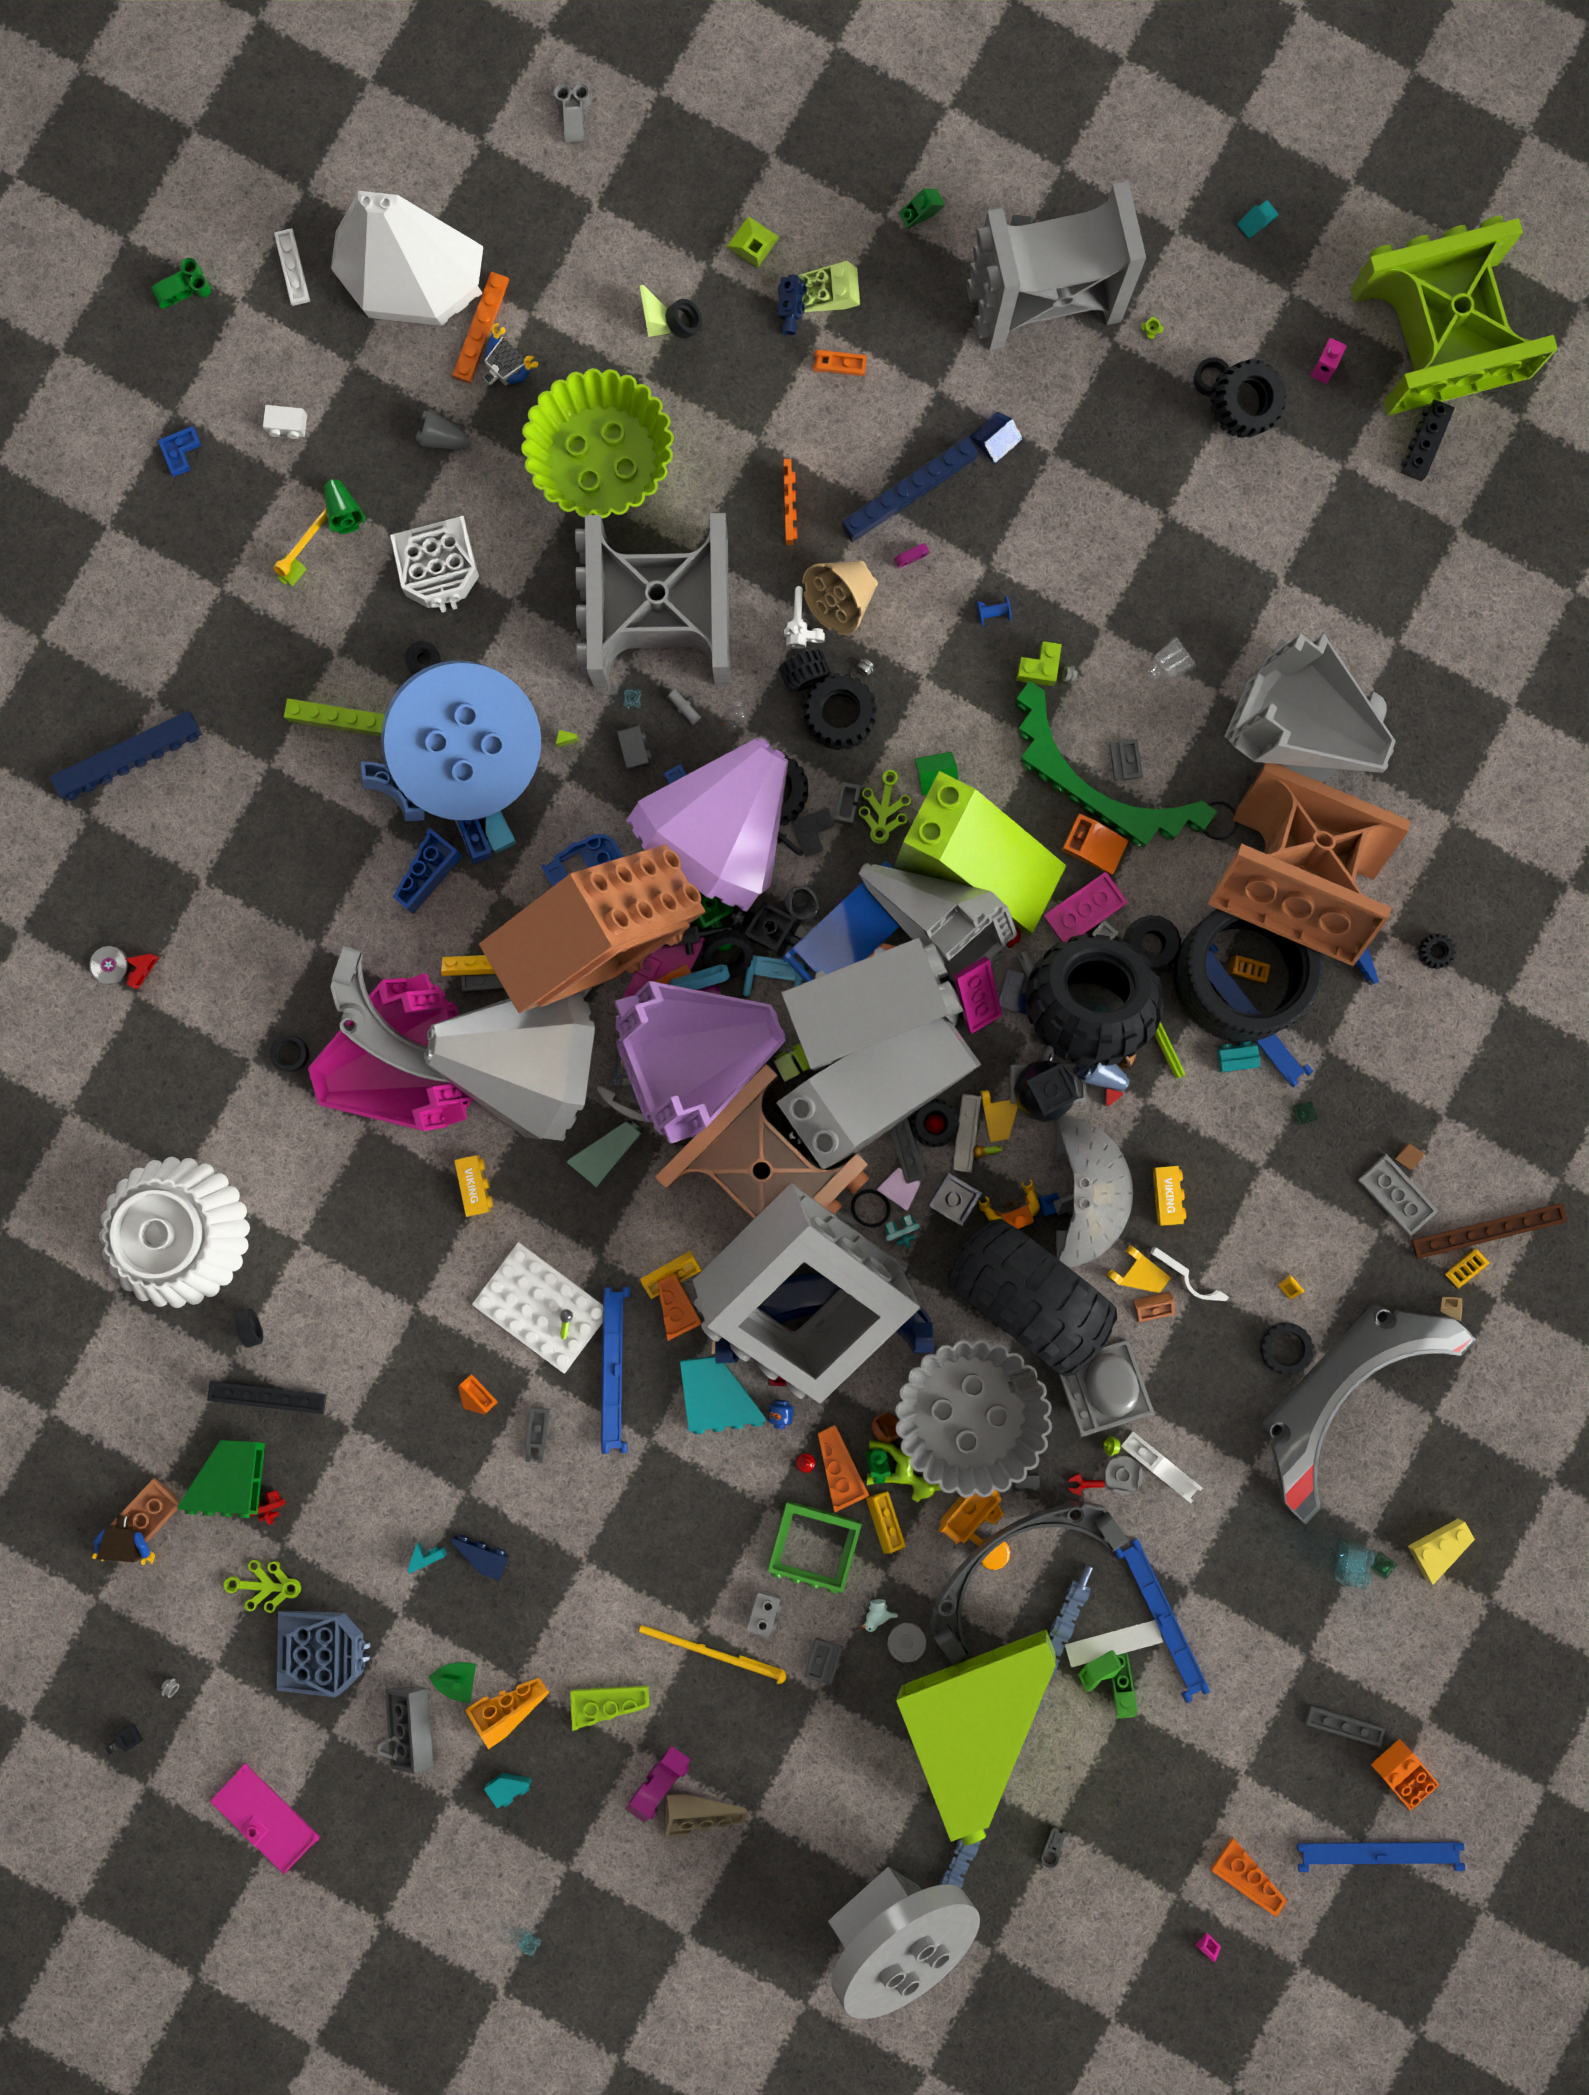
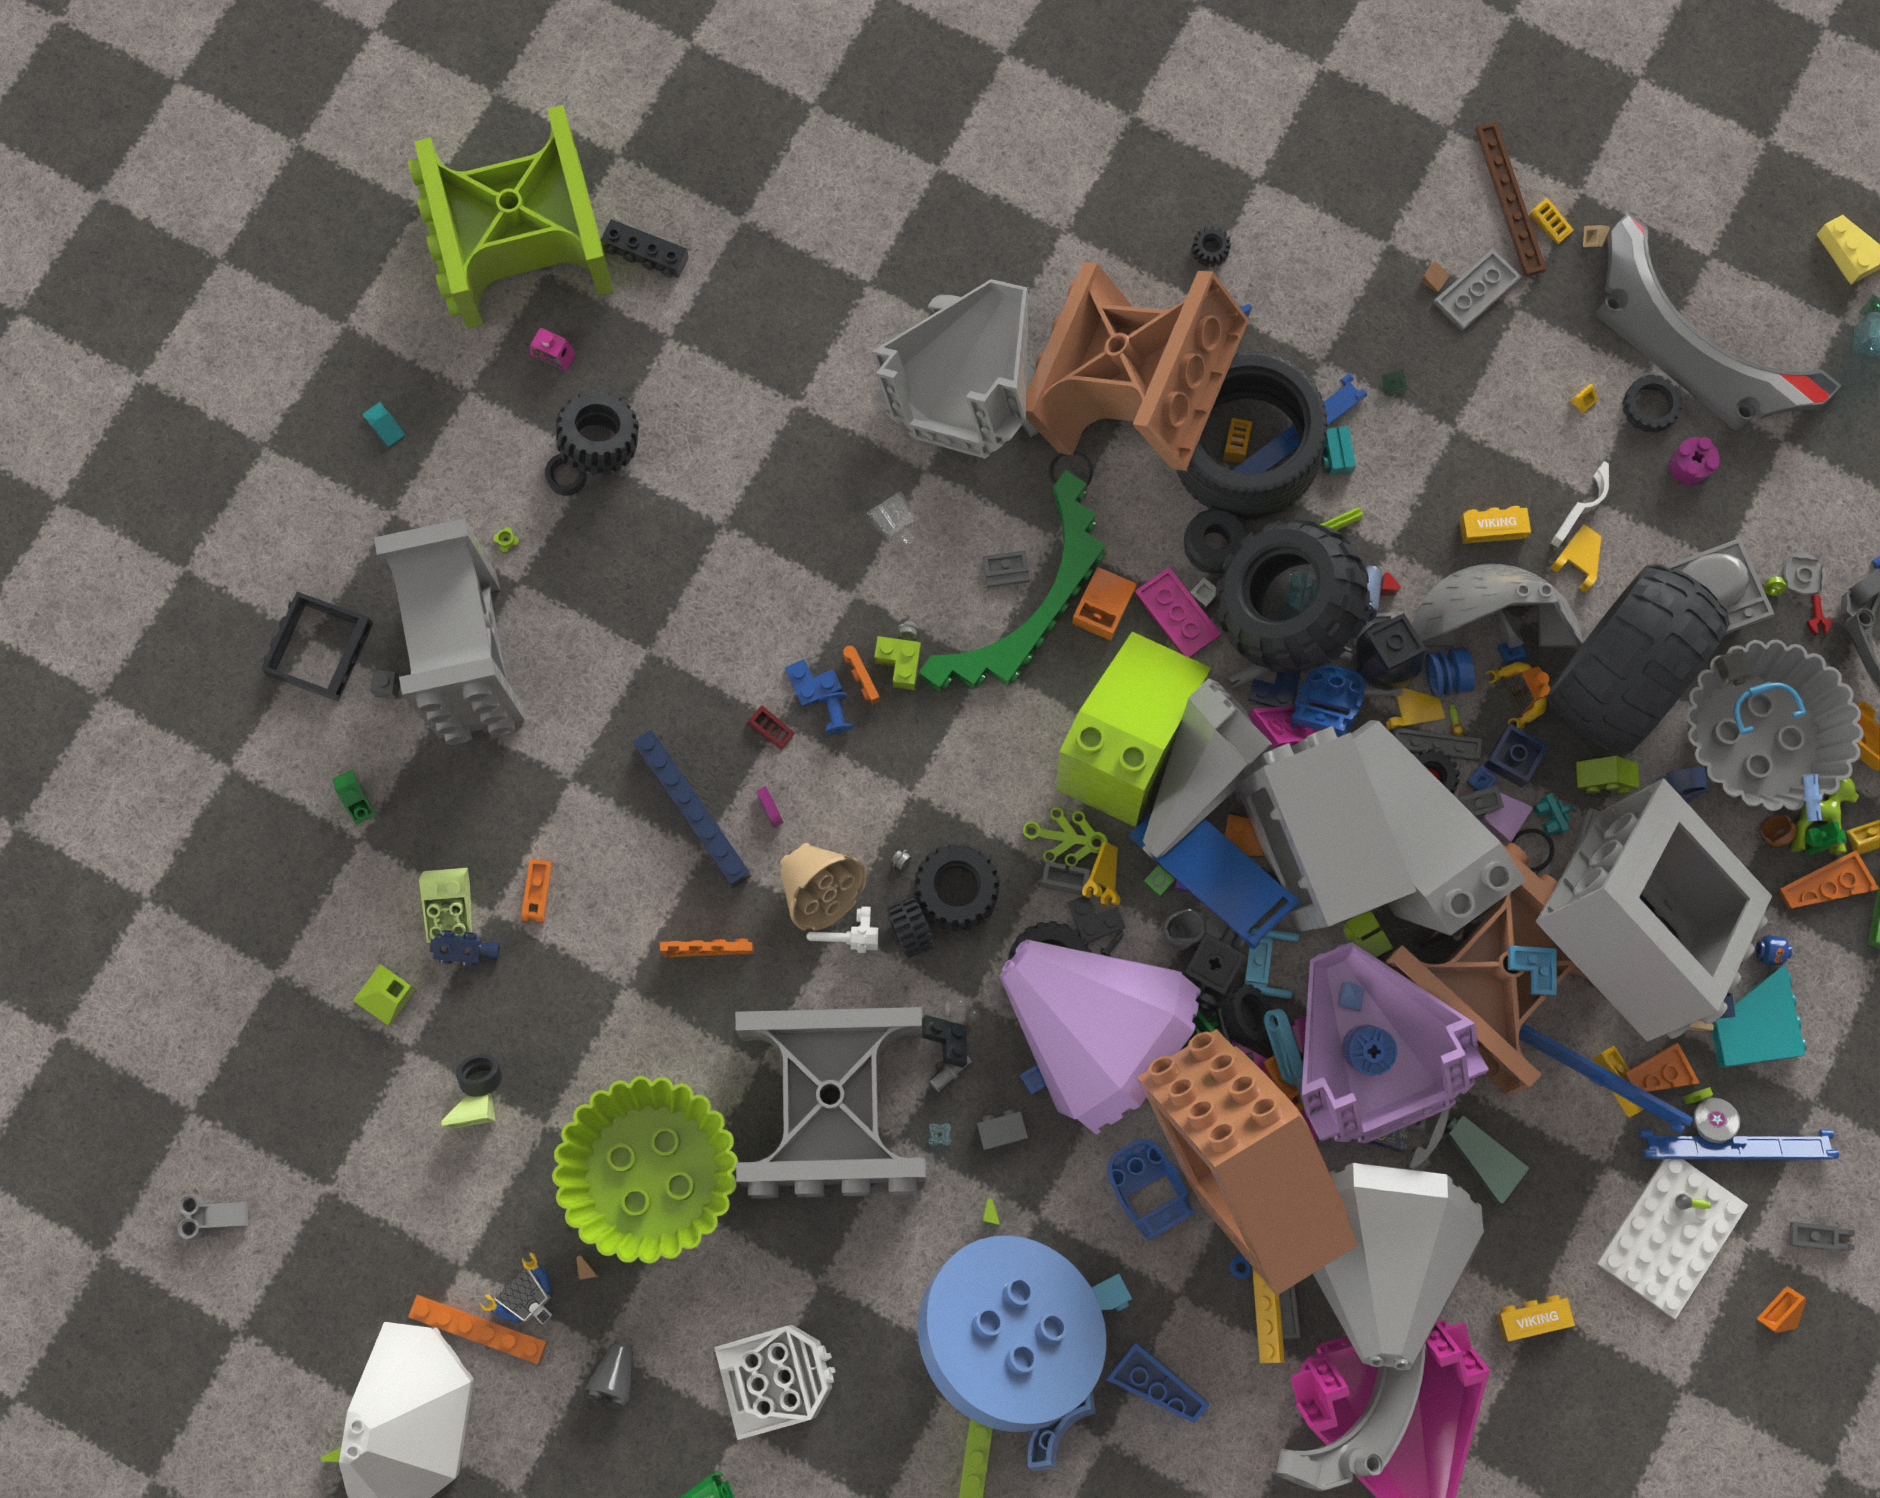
camera: 90 degrees left, 10 degrees down
black tyre [405,641,441,674] -> none
blue brick [455,819,491,864] -> none
red plate [796,1453,815,1473] -> none
green slope [915,751,958,796] -> none
slope [970,412,1023,464] -> none
white piece [1121,1431,1203,1503] -> none
nougat slope [1133,1292,1176,1323] -> none
none -> black window [261,592,373,702]
none -> medium nougat slope [576,1256,600,1280]
none -> dark red slope [746,705,795,750]
none -> blue plate [785,659,842,707]
none -> orange plate [843,646,880,705]
none -> black plate [922,1015,967,1068]
none -> yellow flag [1082,842,1120,906]
none -> bright green tile [1143,865,1175,896]
none -> blue slope [1292,665,1366,737]
none -> medium blue slope [1339,981,1365,1011]
none -> blue wheel [1342,1024,1398,1076]
none -> blue wheel [1425,647,1475,698]
none -> blue tile [1466,764,1498,791]
none -> dark azure plate [1508,946,1557,996]
none -> blue piece [1519,1023,1693,1134]
none -> lime brick [1576,756,1640,794]
none -> magenta brick [1669,437,1720,486]
none -> lime tile [1683,1087,1713,1105]
none -> light grey tile [1693,1098,1740,1143]
none -> dark azure piece [1733,682,1806,735]
none -> light blue pin [1803,774,1822,821]

